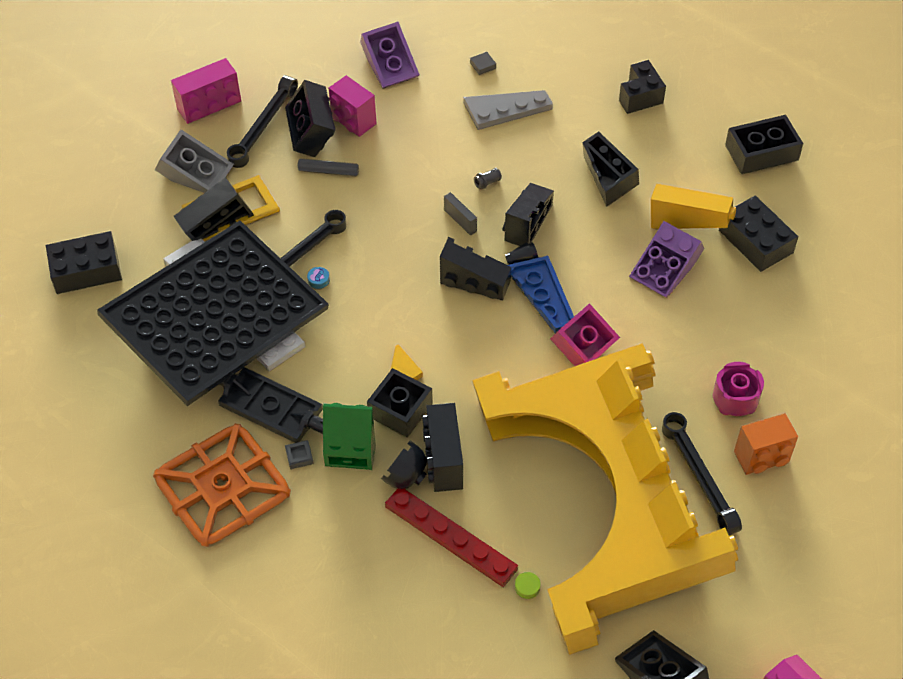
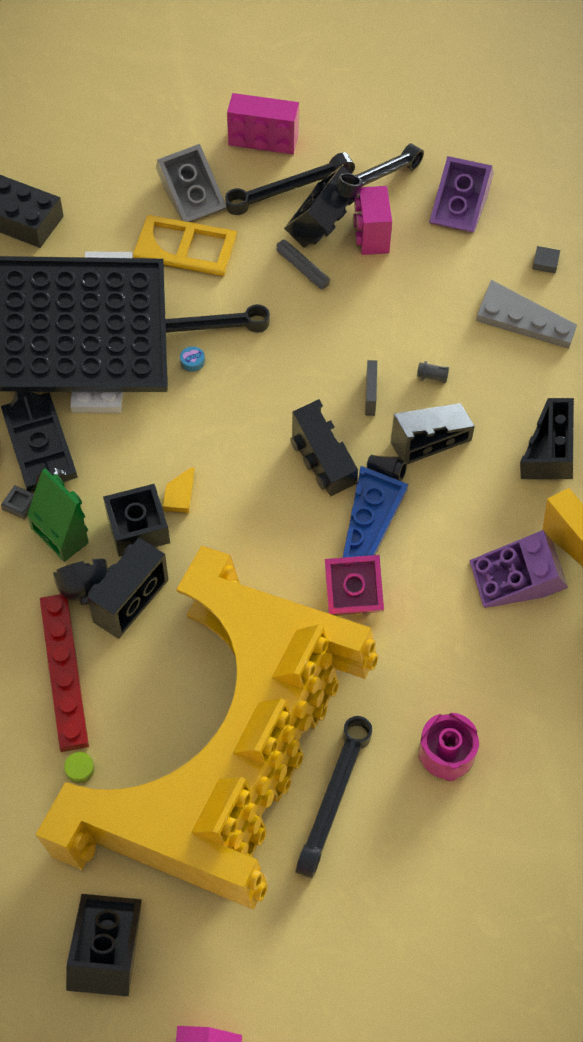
camera: 40 degrees right, 5 degrees up
black wedge [174,178,254,241] -> none
orange brick [734,413,798,475] -> none
none -> black piece [335,143,424,198]

